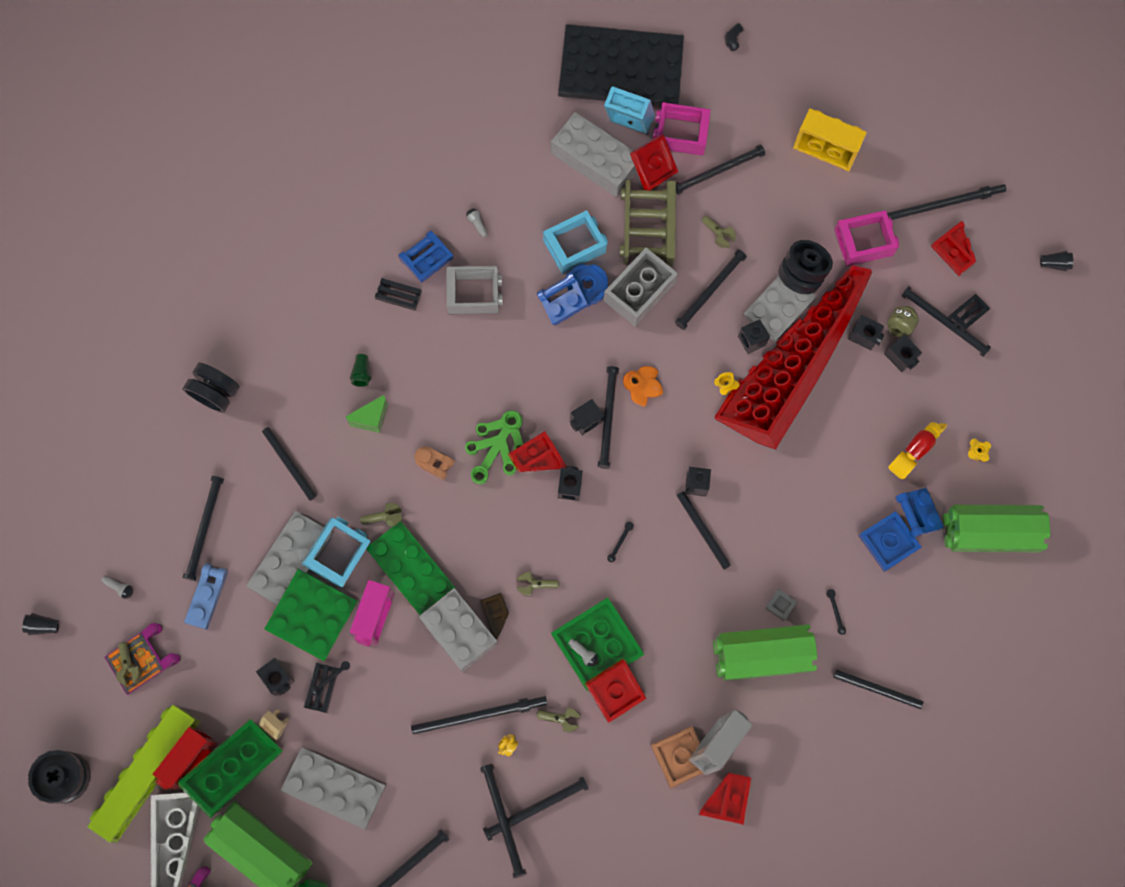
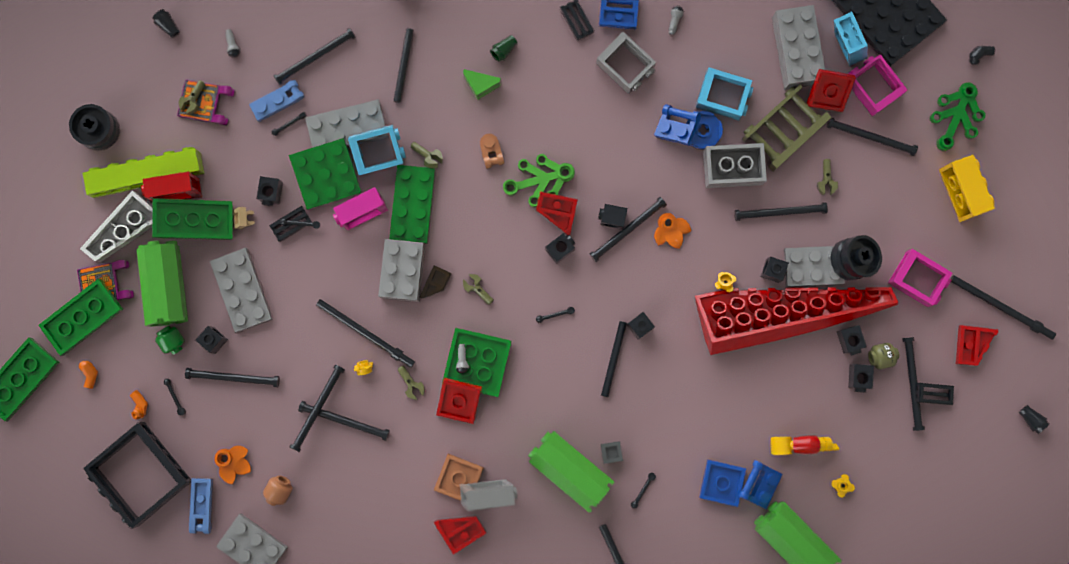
camera: 50 degrees right, 10 degrees up
none -> black brick [195,326,228,354]
none -> black hinge [271,112,307,136]
none -> green plant [930,82,986,151]

